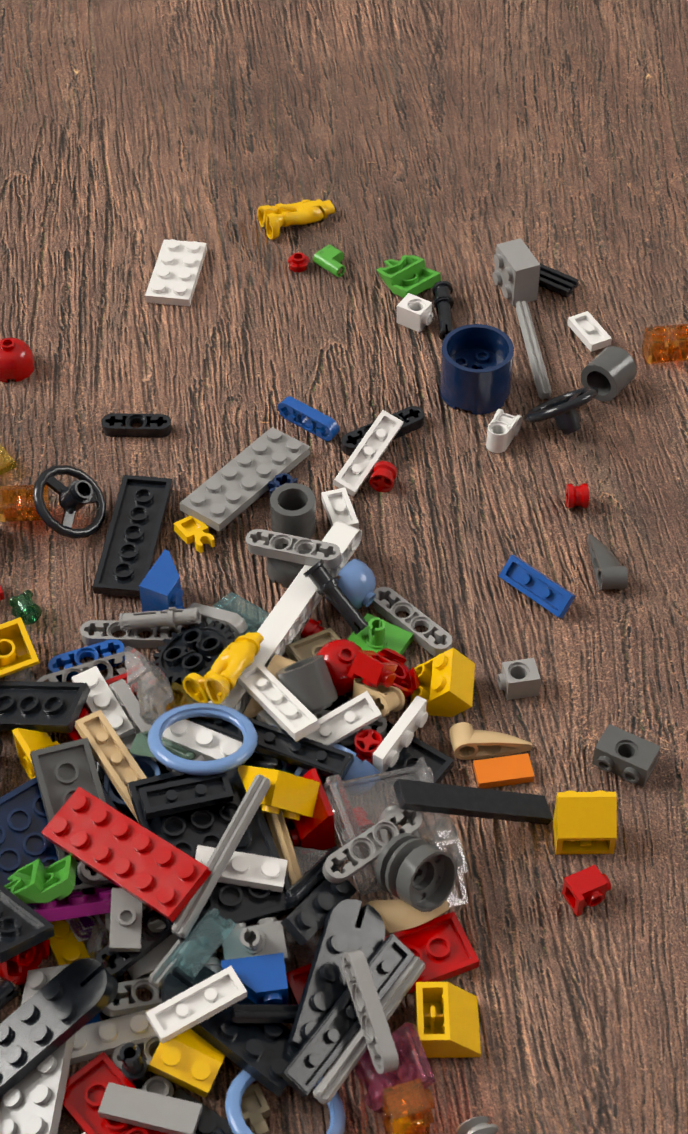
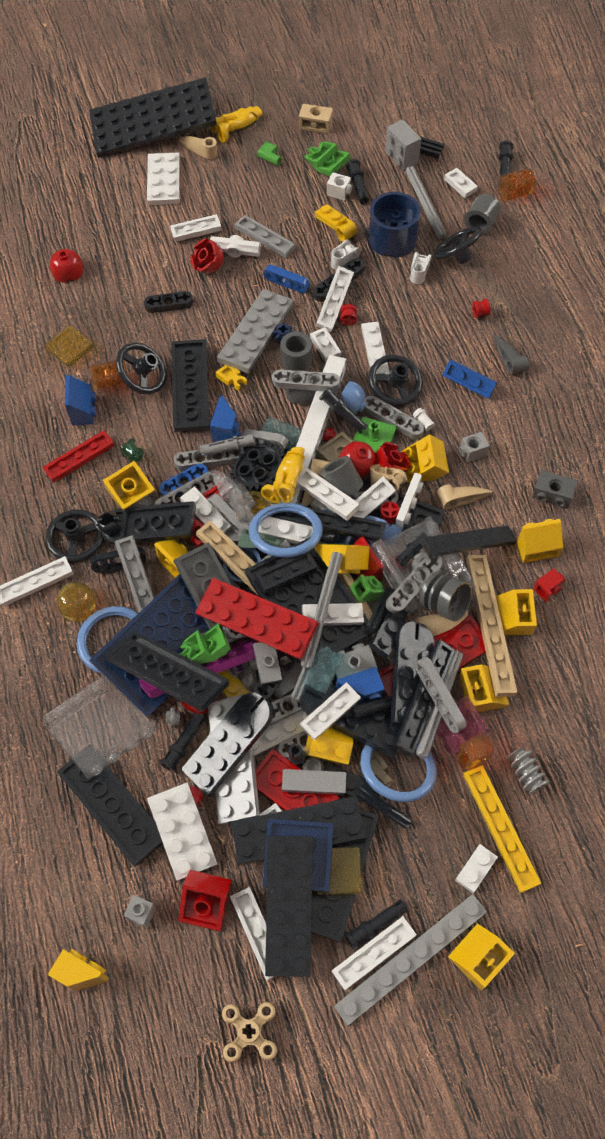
camera: 10 degrees left, 15 degrees up
red plate [288,252,309,272] -> none
red brick [347,650,398,688] -> none
orange tile [473,753,535,789] -> none
none -> black plate [89,77,217,158]
none -> white plate [170,214,222,242]
none -> tan piece [179,136,218,159]
none -> red cylinder [190,238,224,274]
none -> white piece [210,235,261,258]
none -> light grey tile [234,215,296,258]
none -> tan brick [299,104,333,134]
none -> yellow plate [315,204,358,242]
none -> white piece [331,239,361,270]
none -> bright green brick [350,575,384,603]
none -> white plate [361,322,390,383]
none -> black piece [368,354,423,406]
none -> black pin [395,532,427,567]
none -> white pin [413,408,435,431]
none -> tan plate [466,555,518,697]
none -> yellow slope [496,589,537,635]
none -> black pin [499,140,513,186]

